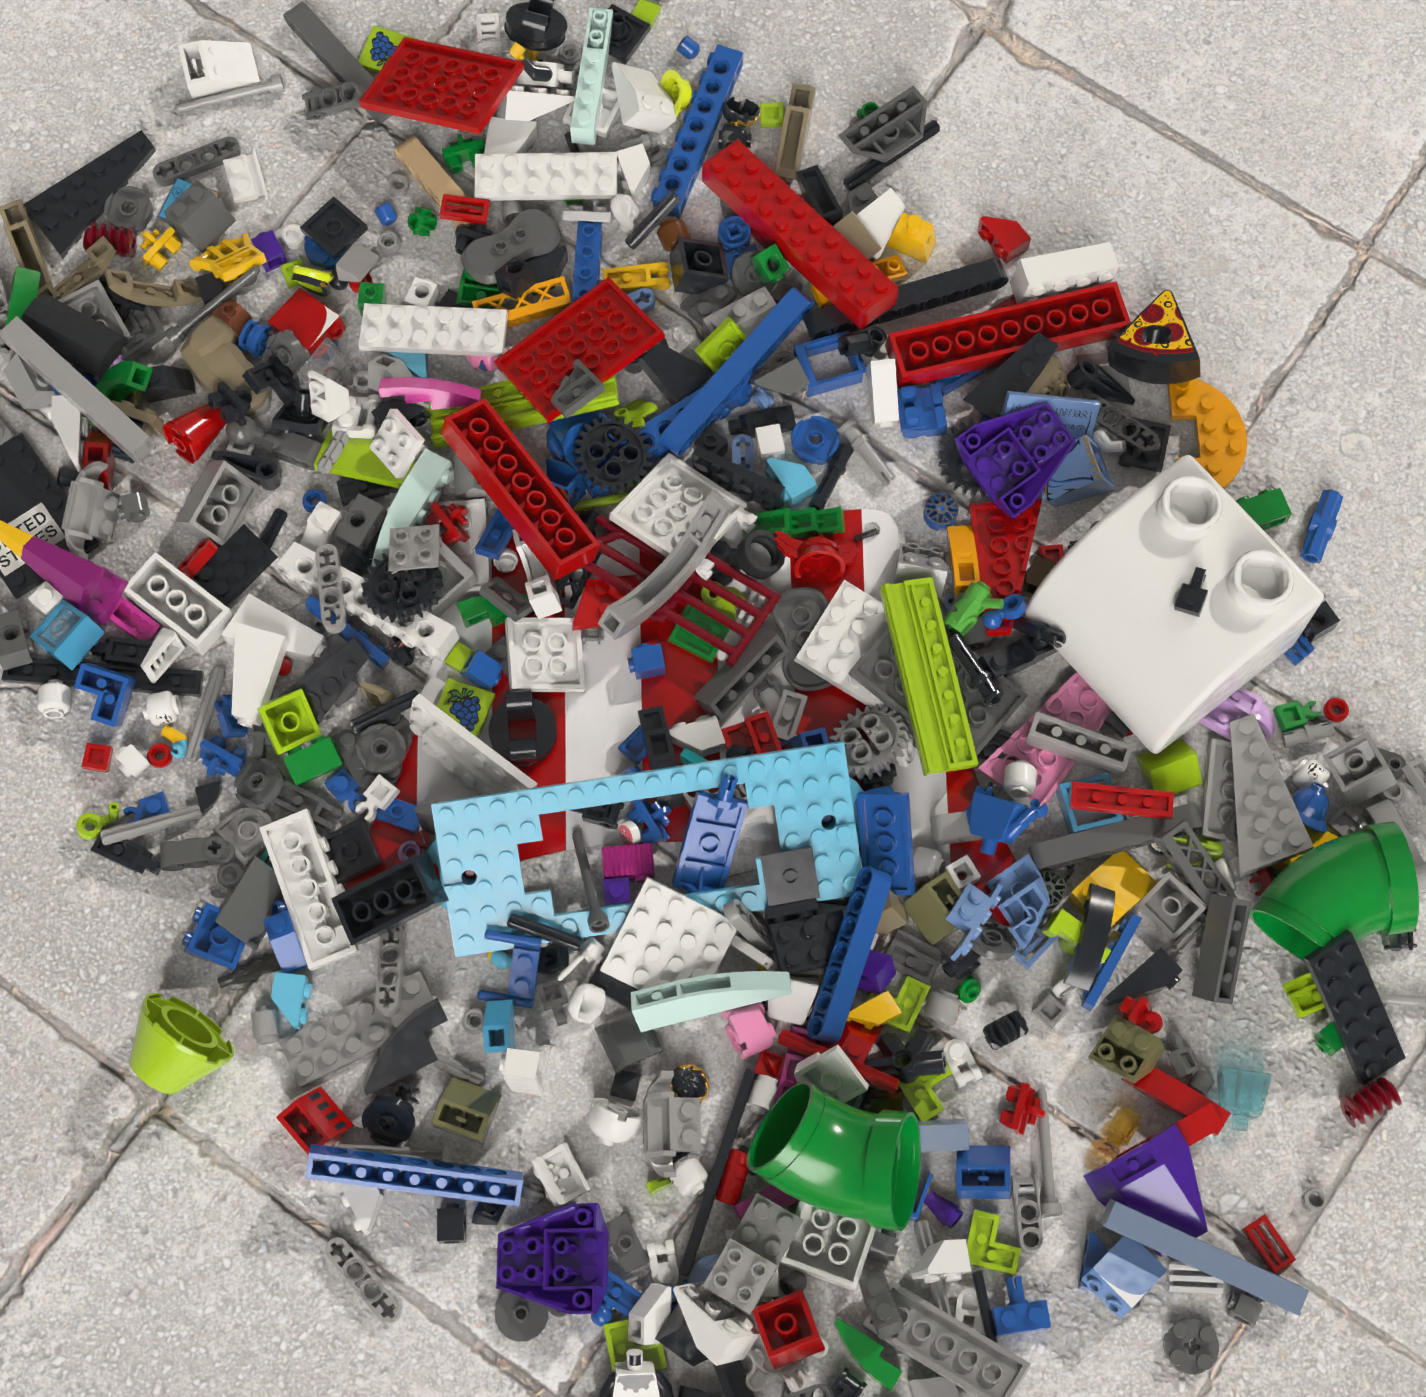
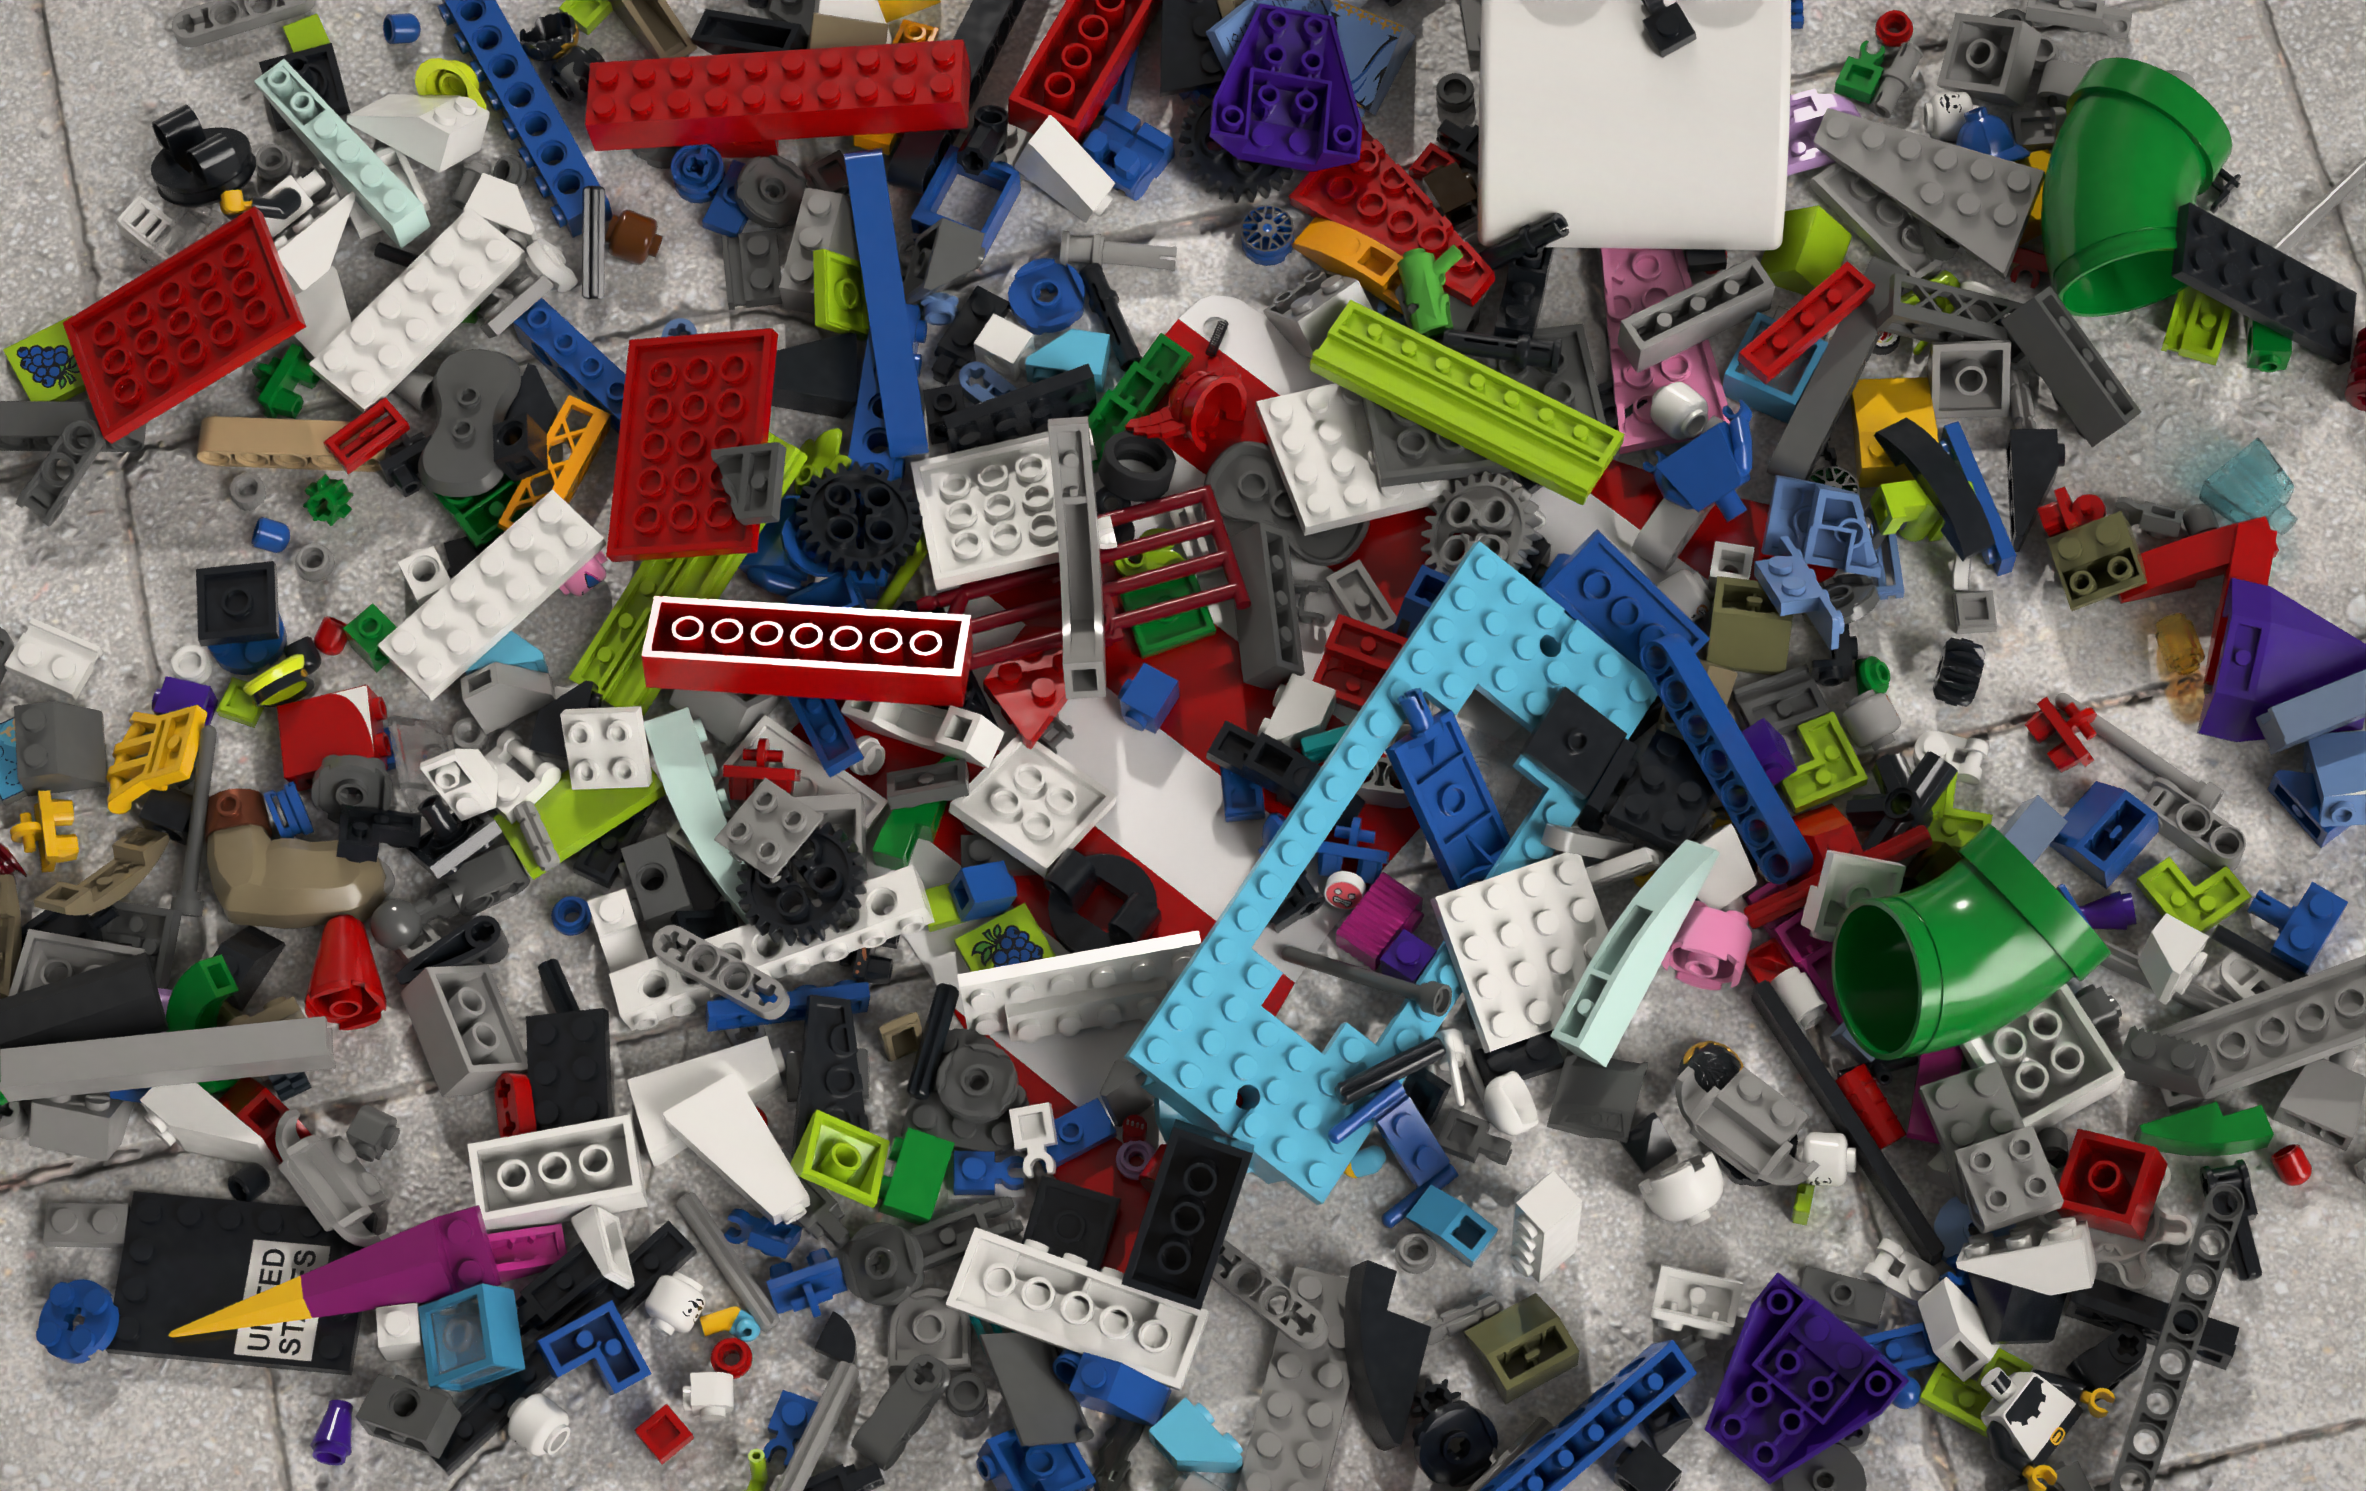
camera: 45 degrees left, 5 degrees down
black hips [208,381,252,427] -> none
light grey slope [336,243,379,282] -> none
dark pink slope [378,377,482,410] -> none
yellow plate [602,262,671,292] -> none
black slope [669,237,729,295] -> none
black piece [726,744,752,759] -> none
green brick [750,244,790,284] -> none
yellow slope [847,991,902,1029] -> none
blue plate [982,594,1027,629] -> none

